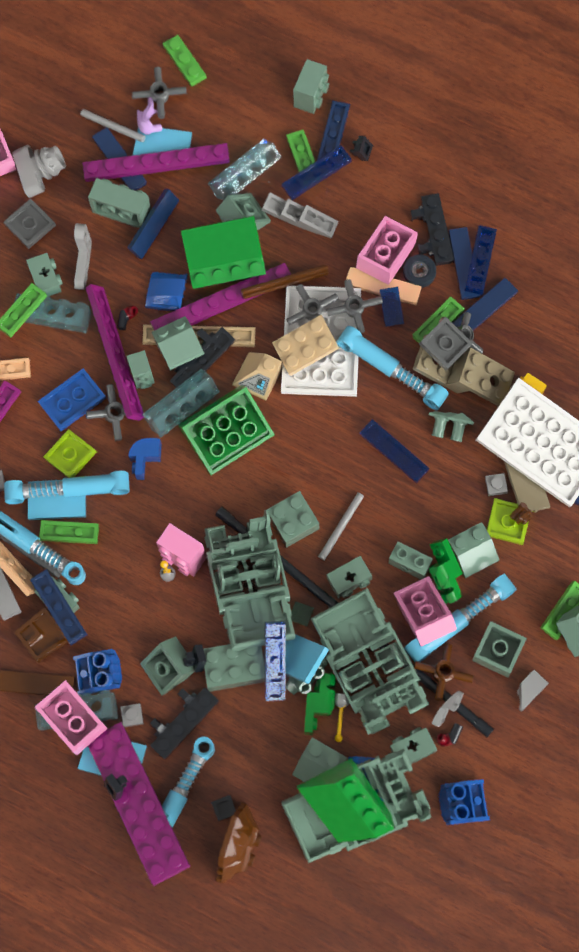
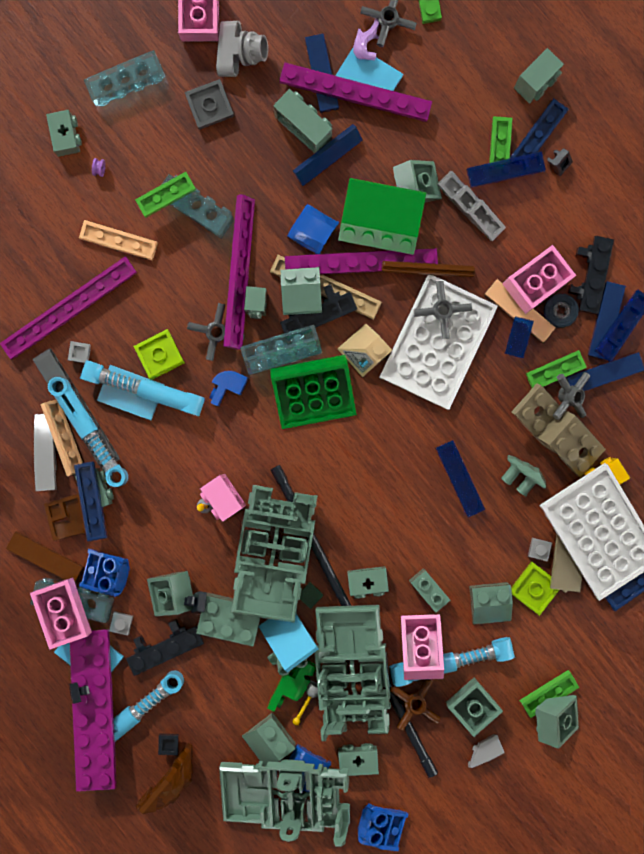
camera: 20 degrees right, 15 degrees up
sand green brick [26,253,63,297] -> none
blue plate [38,368,106,431] -> none
bright green plate [39,520,99,544] -> none
light grey beam [74,223,92,290] -> none
light grey bar [81,109,145,142] -> none
arm [117,306,138,330] -> none
clear light blue brick [208,139,282,201] -> none
clear blue plate [265,621,286,701] -> none
sand green brick [268,491,320,548] -> none
tan plate [272,315,339,376] -> none
green slope [297,758,394,843] -> none
light grey bar [318,492,364,561] -> none
dark grey bar [326,279,383,333] -> none
medium azure piece [336,326,449,410] -> none
dark grey plate [419,317,473,371] -> none
green plate [429,539,463,604] -> none
light grey slope [432,691,464,727] -> none
arm [436,723,463,747] -> none
reddish brown plate [510,502,532,525] -> none

